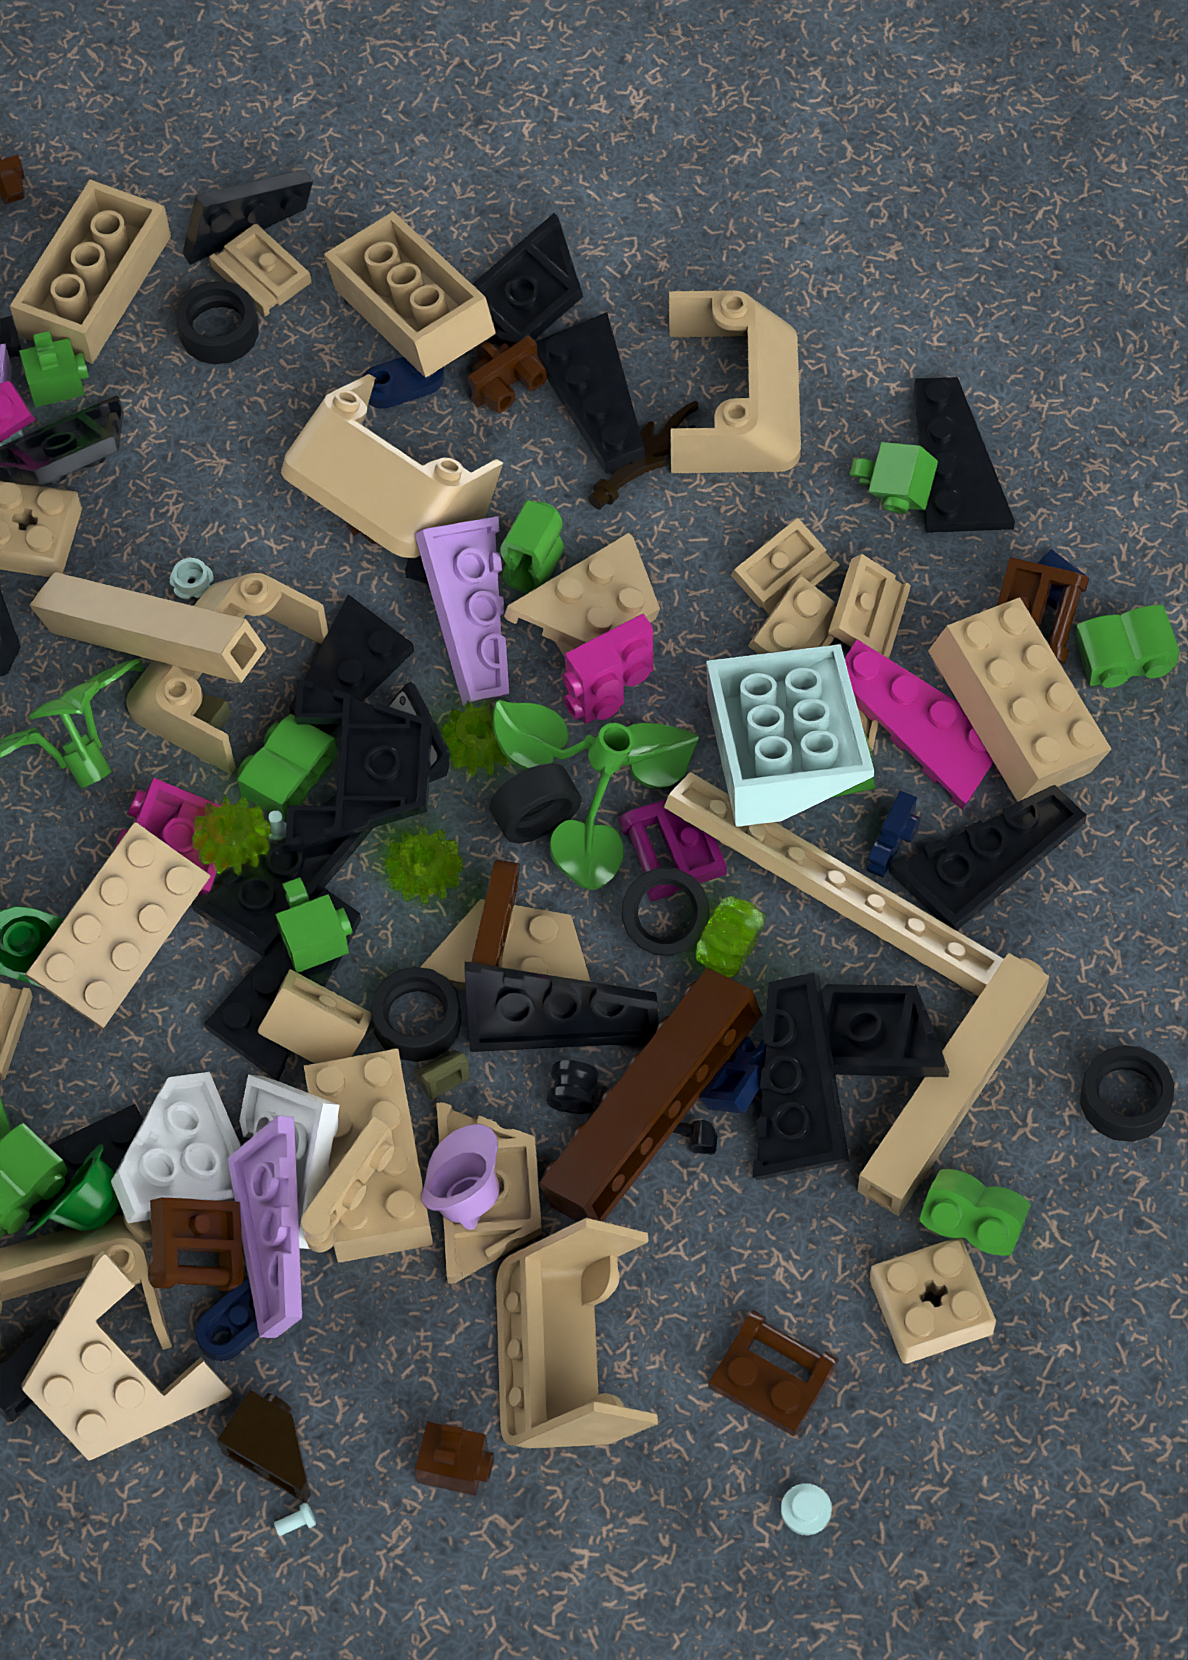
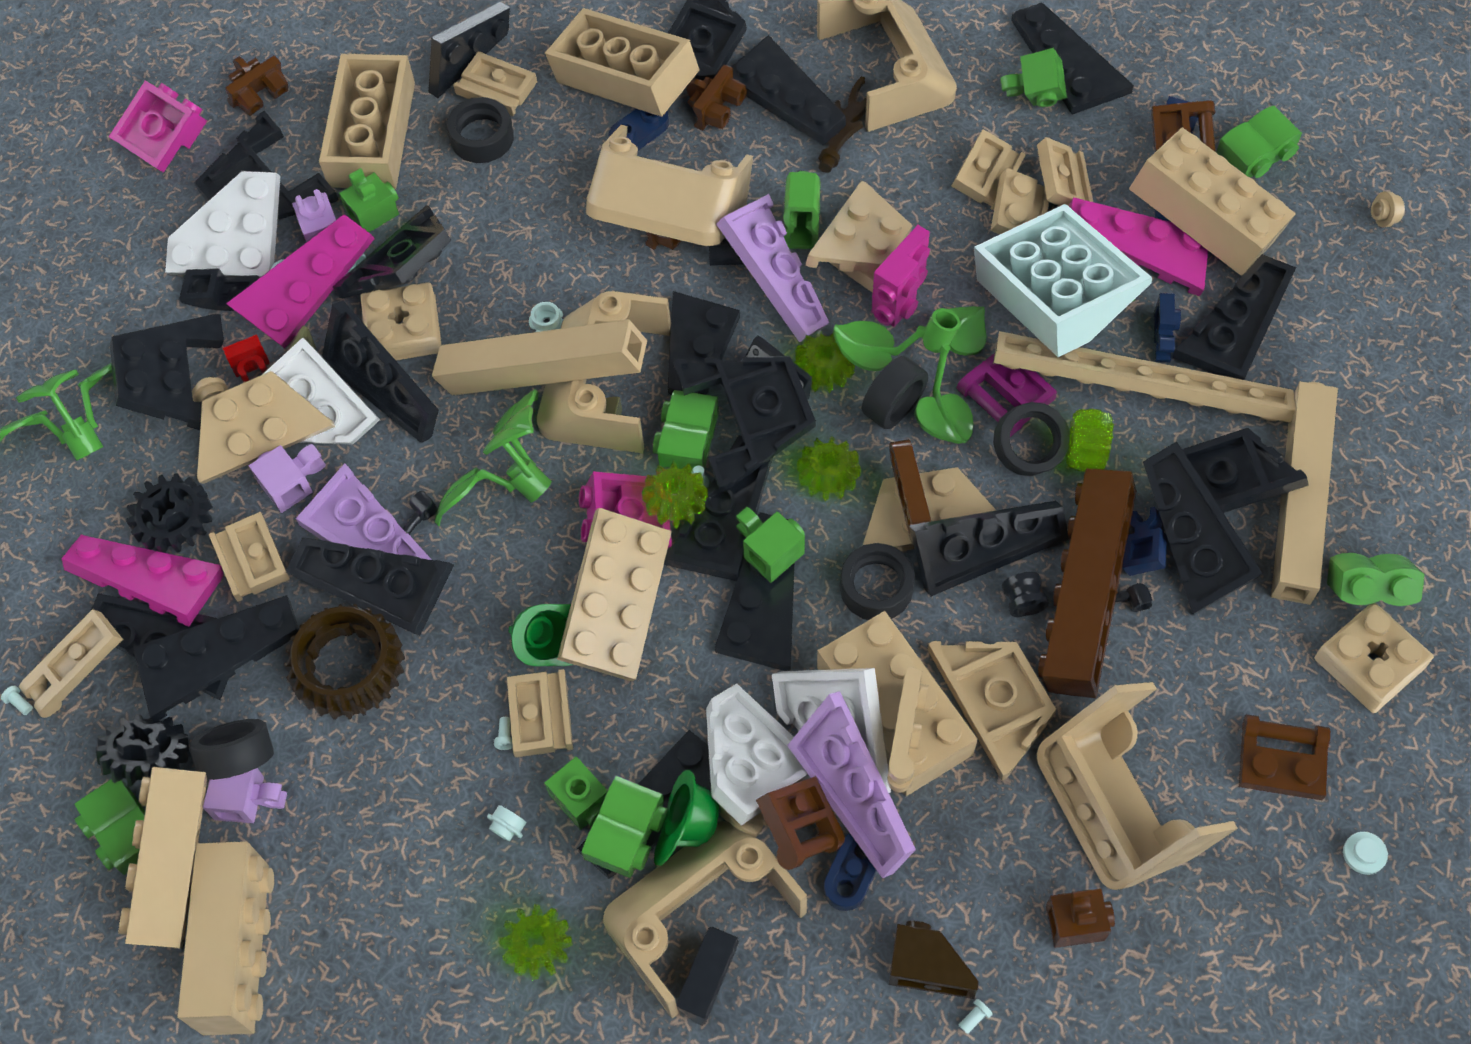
camera: 20 degrees left, 0 degrees up
tan wing [21,1250,232,1461] -> none
tan panel [258,969,372,1063] -> none
olive slope [414,1050,470,1099] -> none
lavender piece [421,1124,499,1230] -> none
black tyre [1080,1045,1174,1142] -> none

